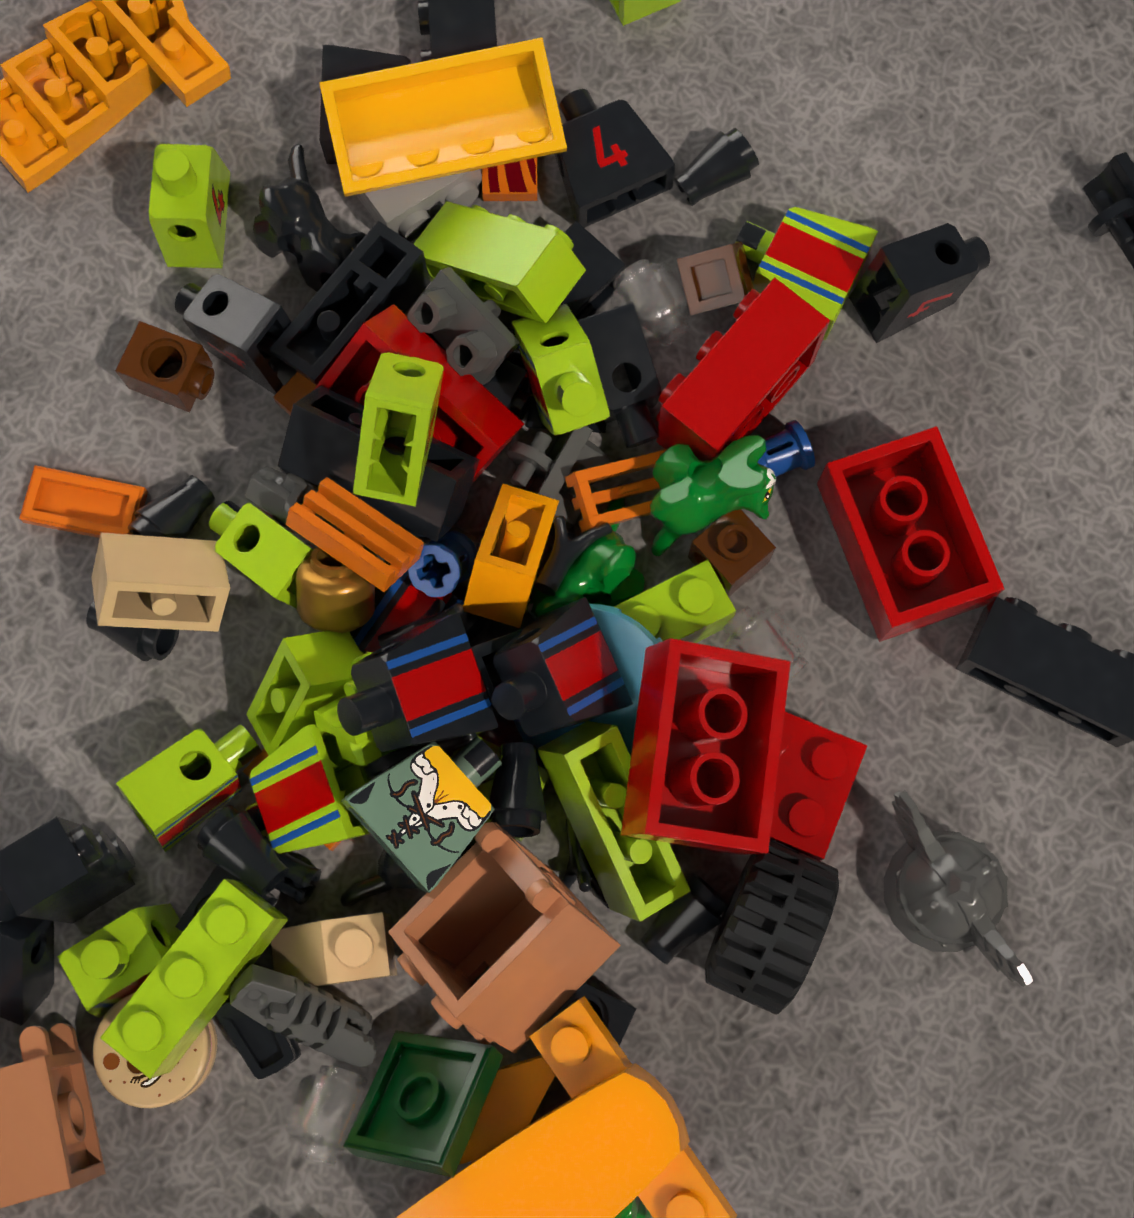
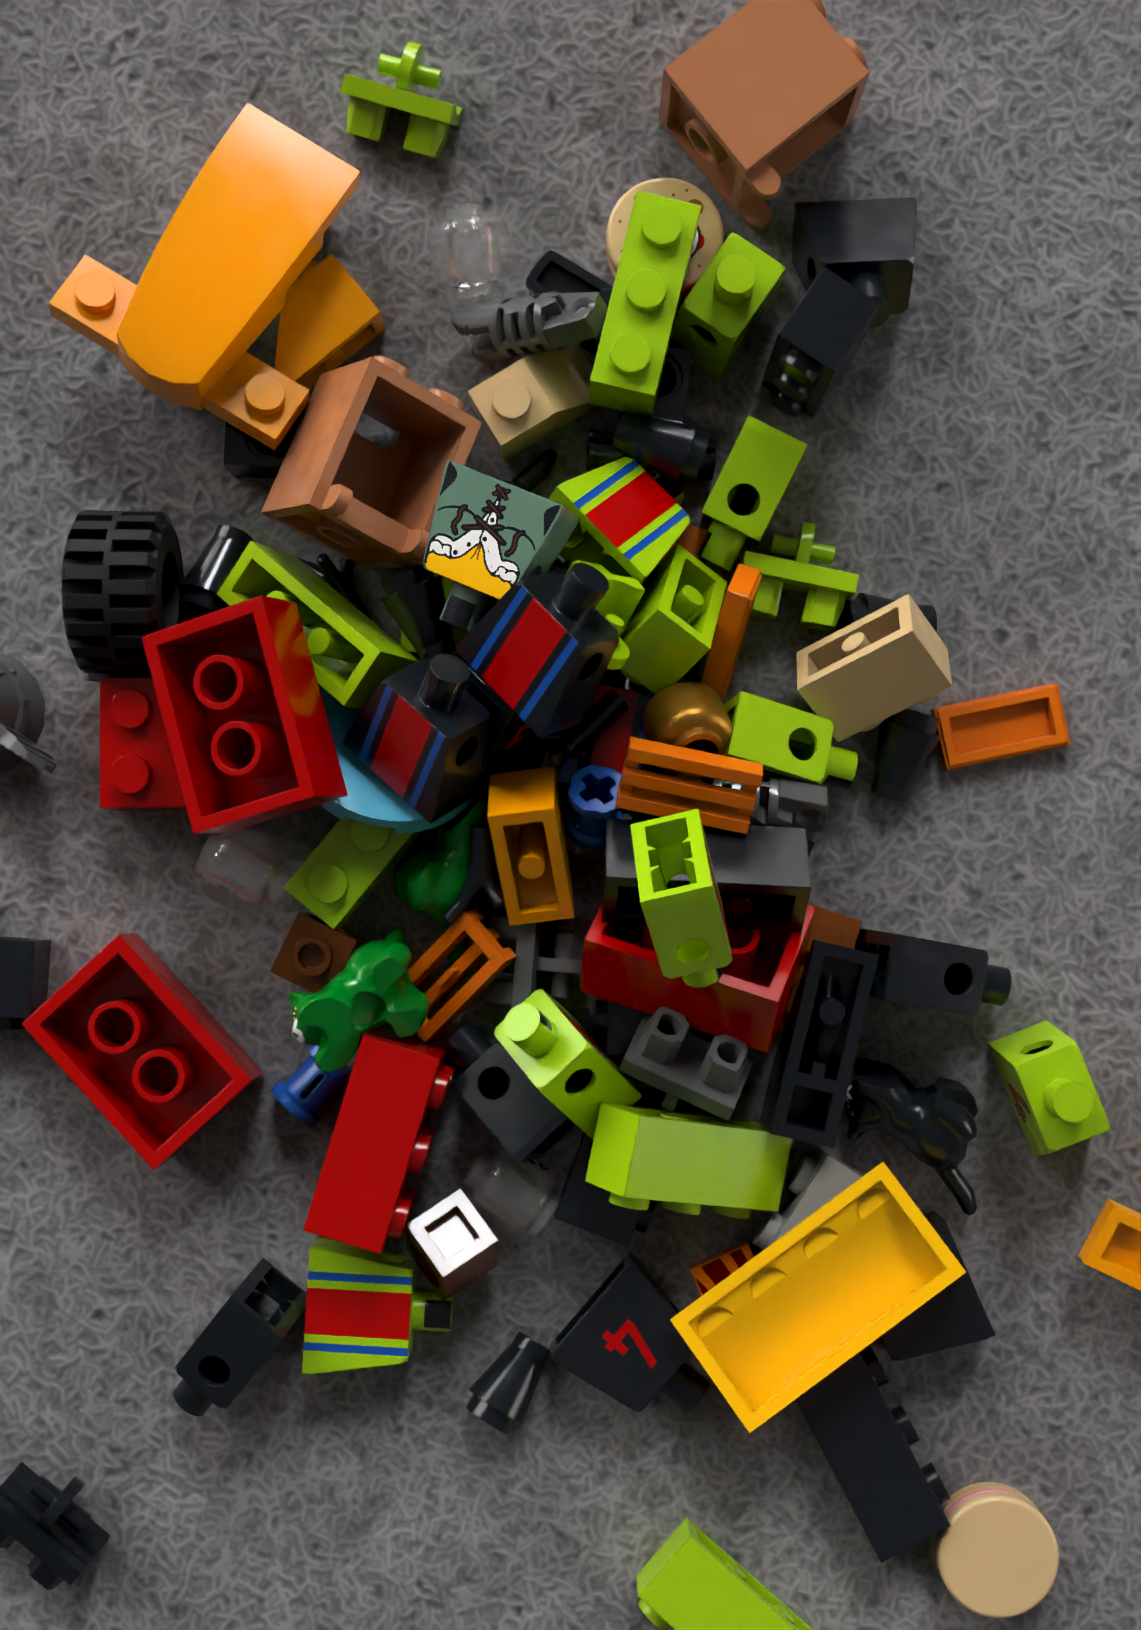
camera: 160 degrees right, 10 degrees up
reddish brown brick [115,321,215,413] -> none
dark green tile [343,1030,503,1178] -> none
none -> orange tile [701,563,762,702]
none -> lime hips [740,521,859,632]

